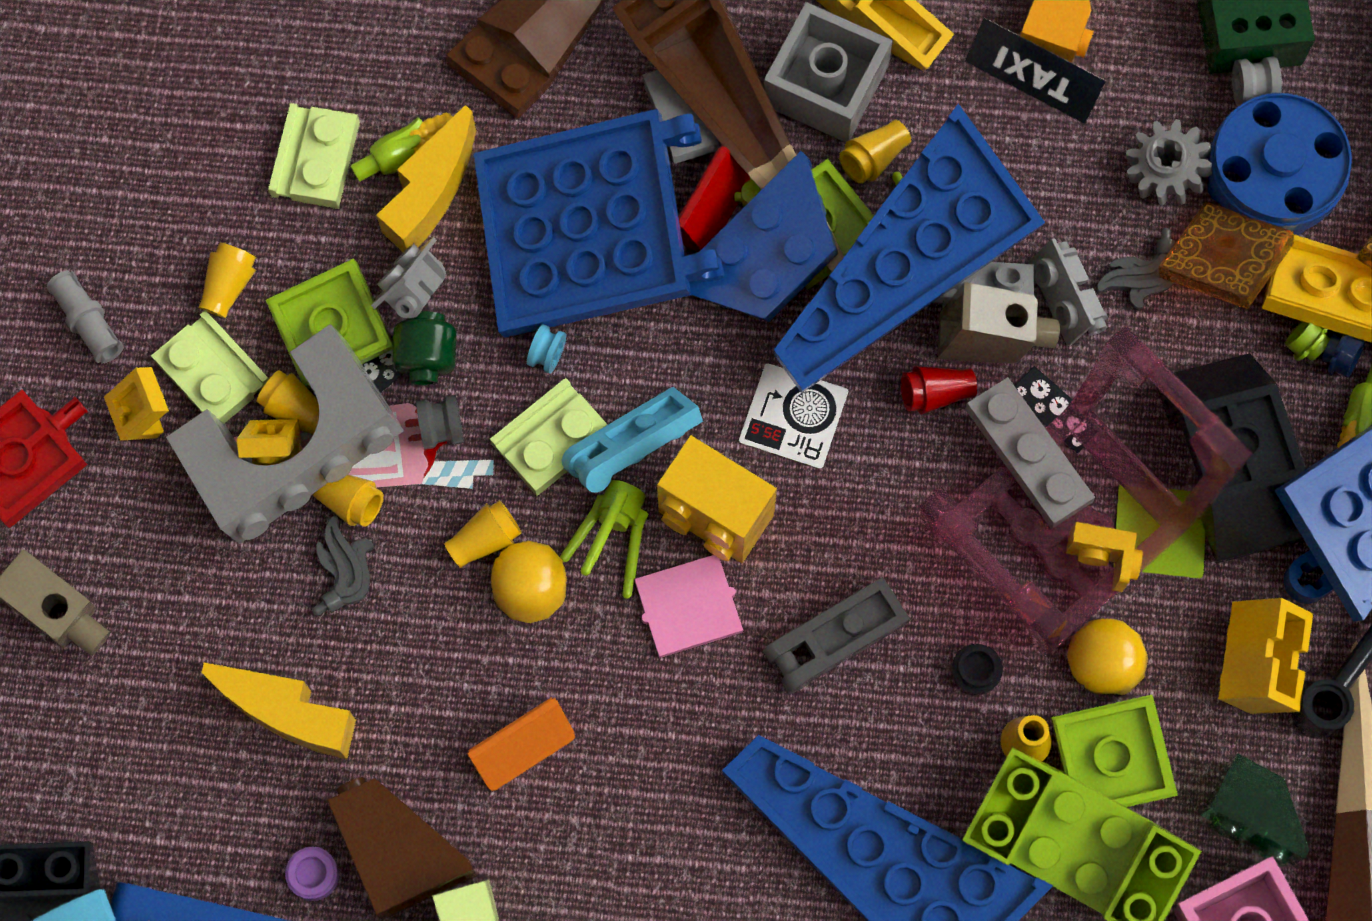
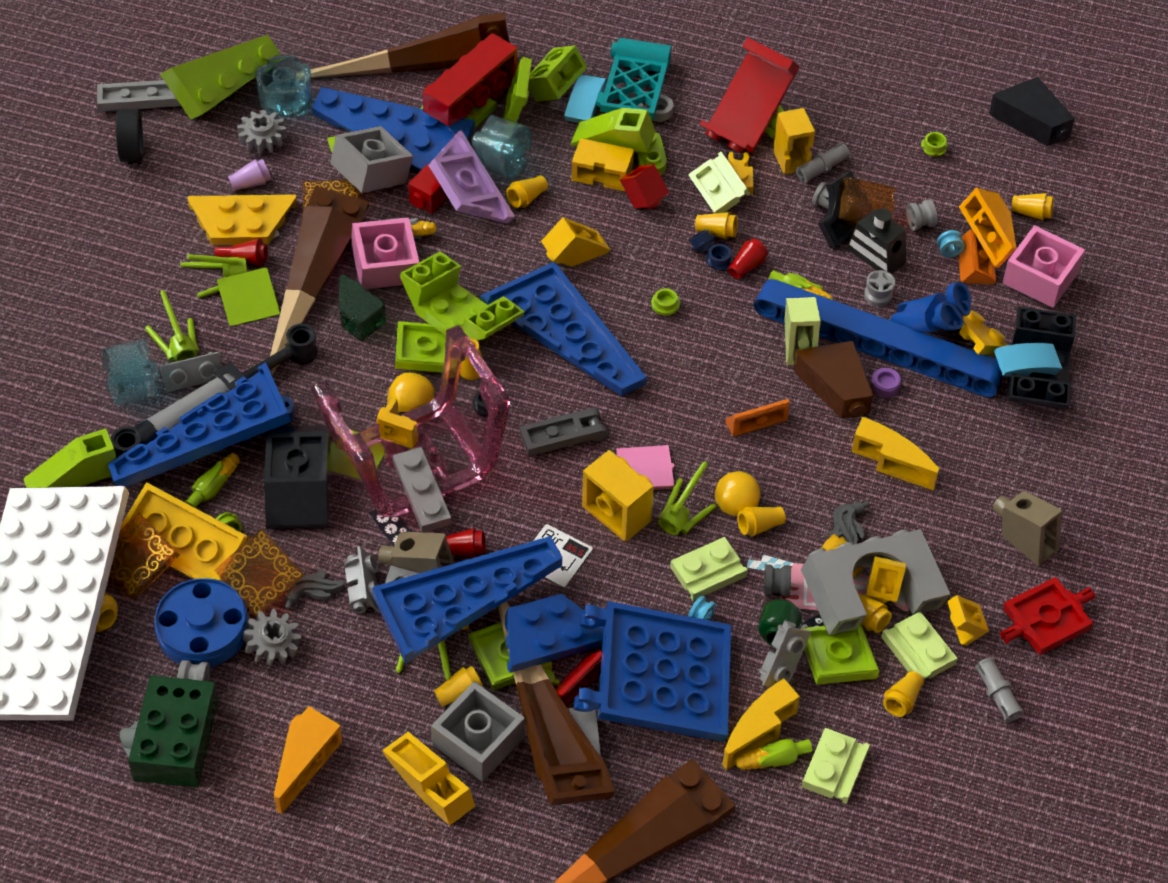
camera: 170 degrees left, 20 degrees down
medium azure plate [562,387,703,493] -> none
black sticker [965,18,1106,124] -> none
yellow brick [1218,598,1313,714] -> none
dark blue plate [1322,334,1365,378] -> none

